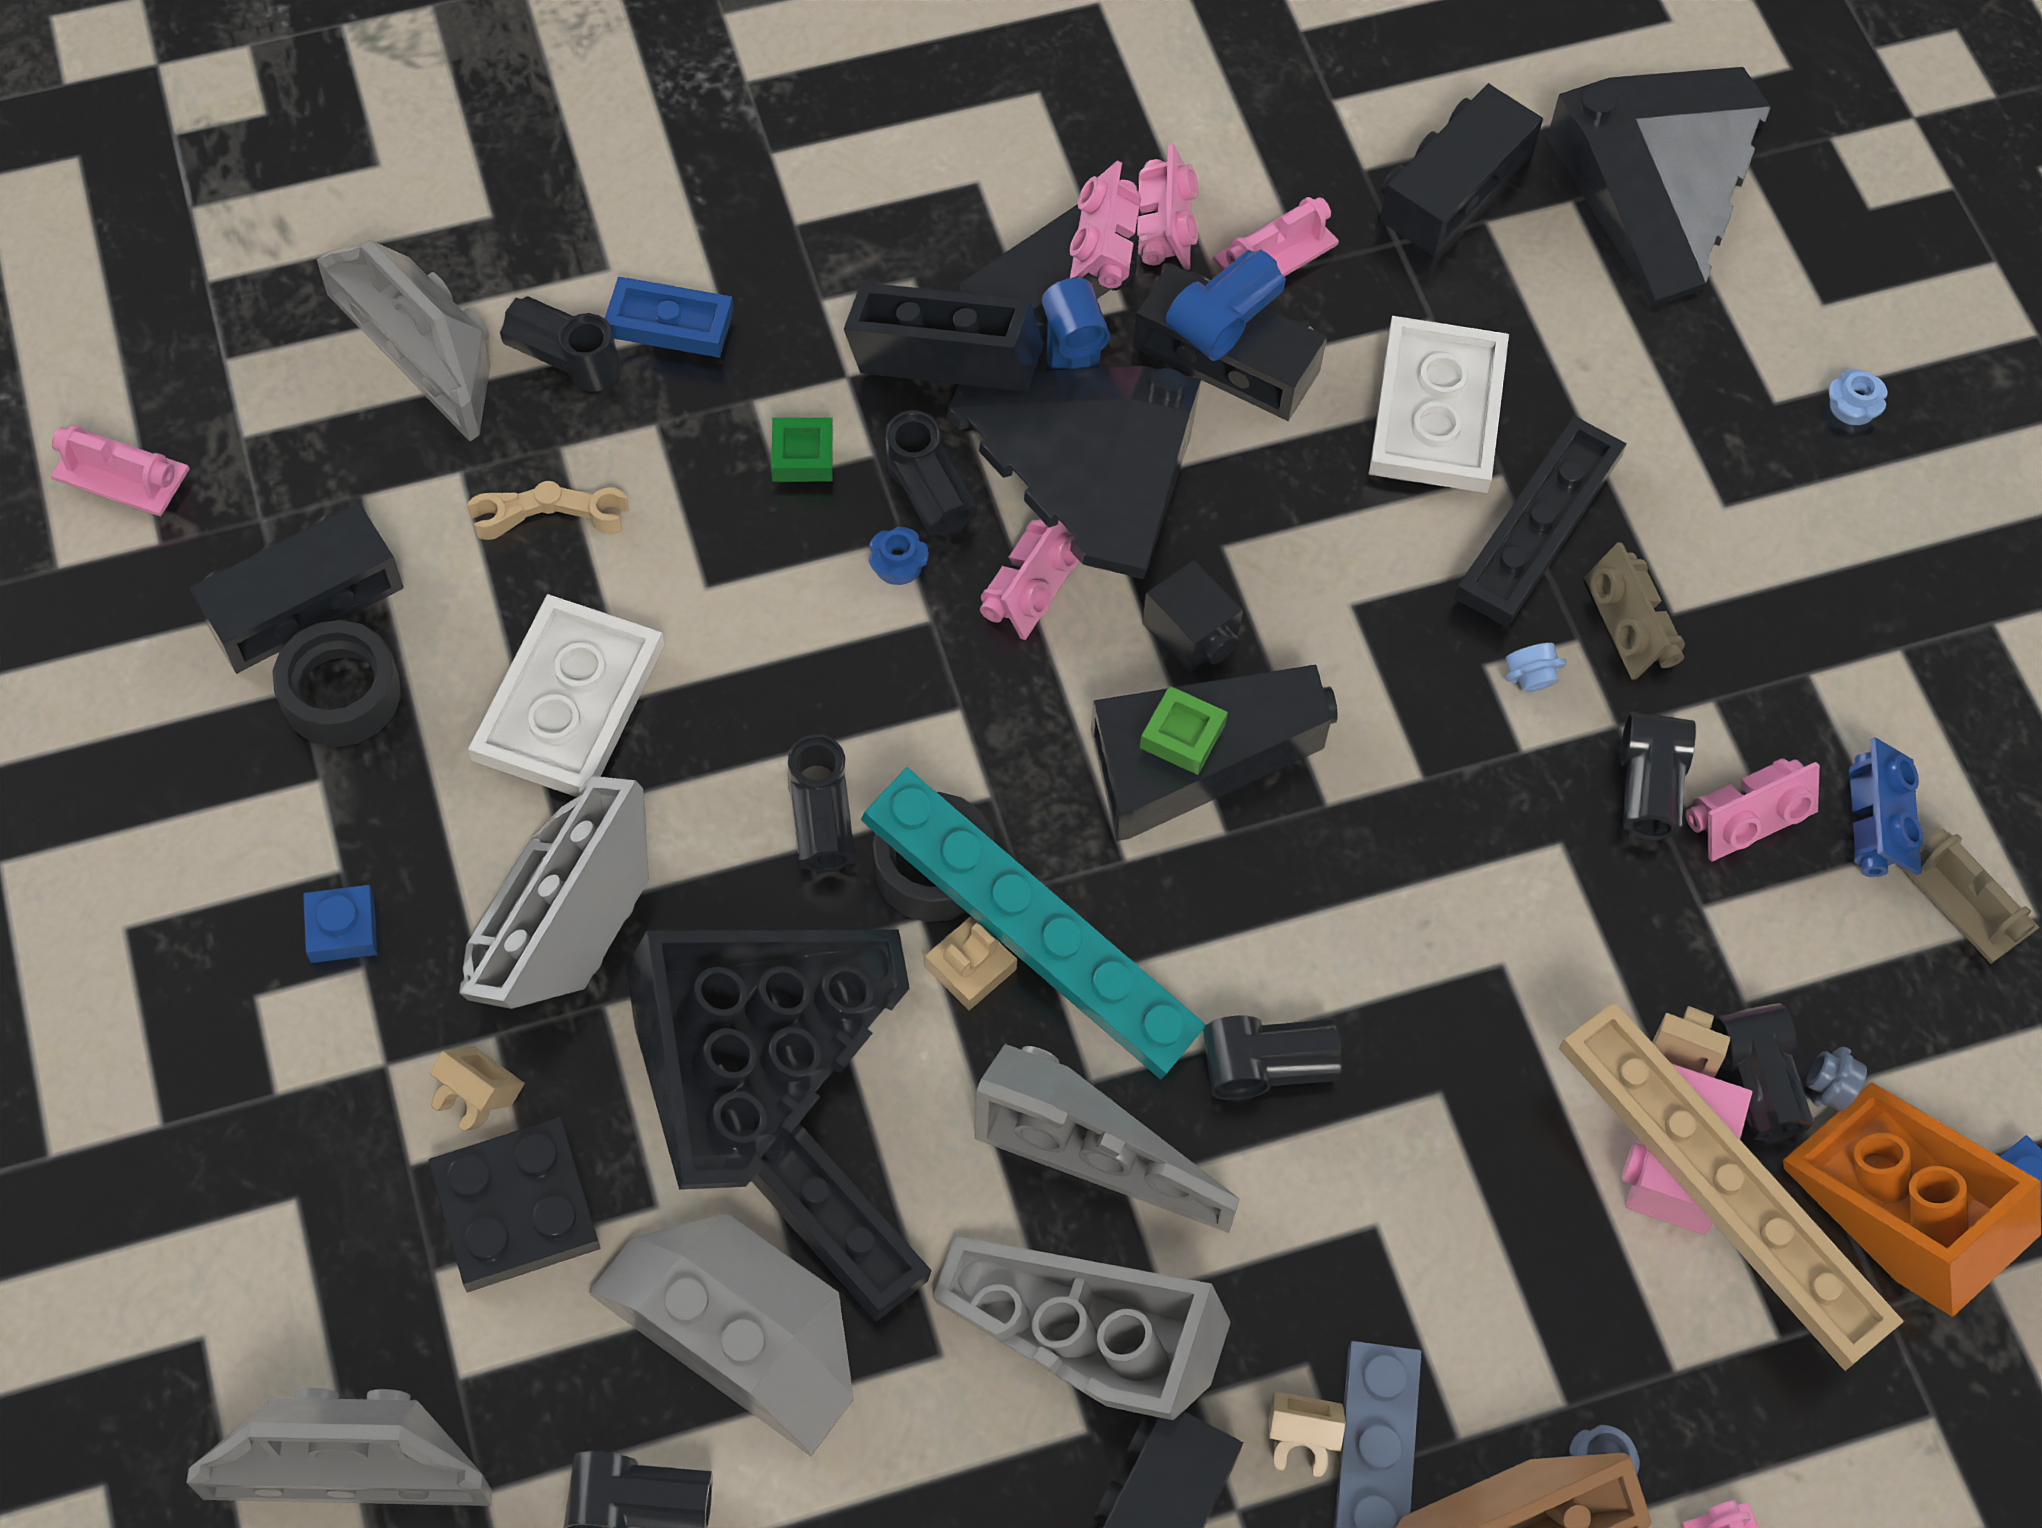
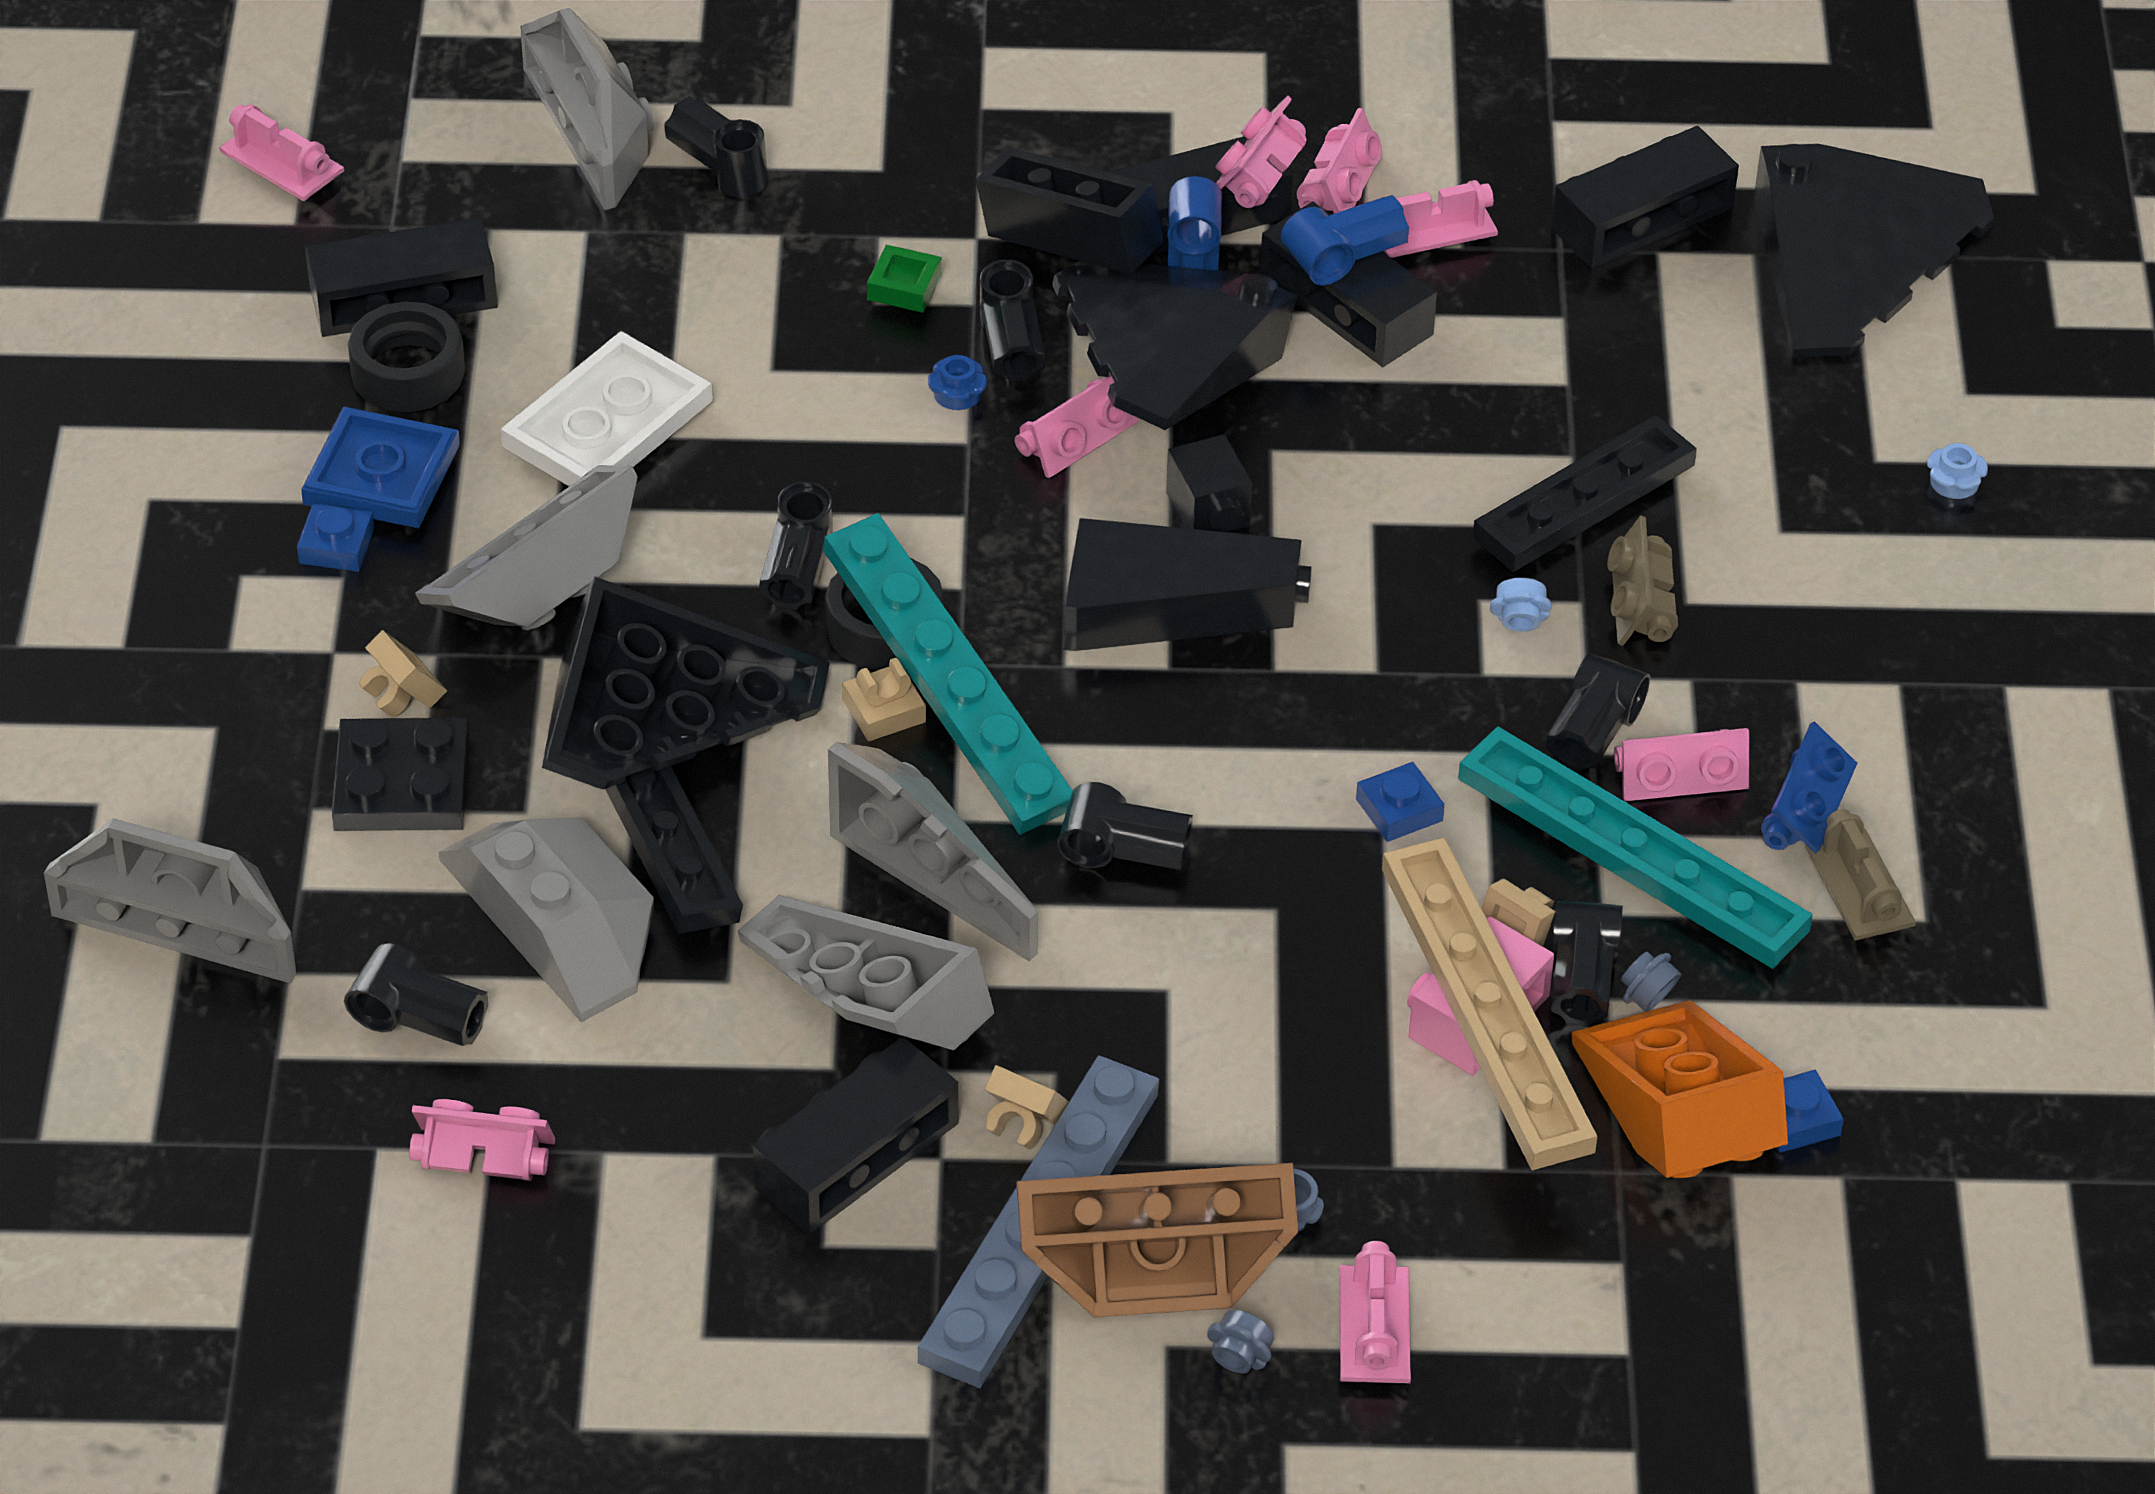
camera: 20 degrees right, 15 degrees down
tan piece [467,481,629,540] -> none
blue plate [605,276,734,358] -> none
bright green plate [1140,686,1228,775] -> none
white plate [1369,316,1509,493] -> none
none -> blue plate [301,406,460,528]
none -> blue plate [1356,761,1444,842]
none -> teal plate [1458,727,1813,969]

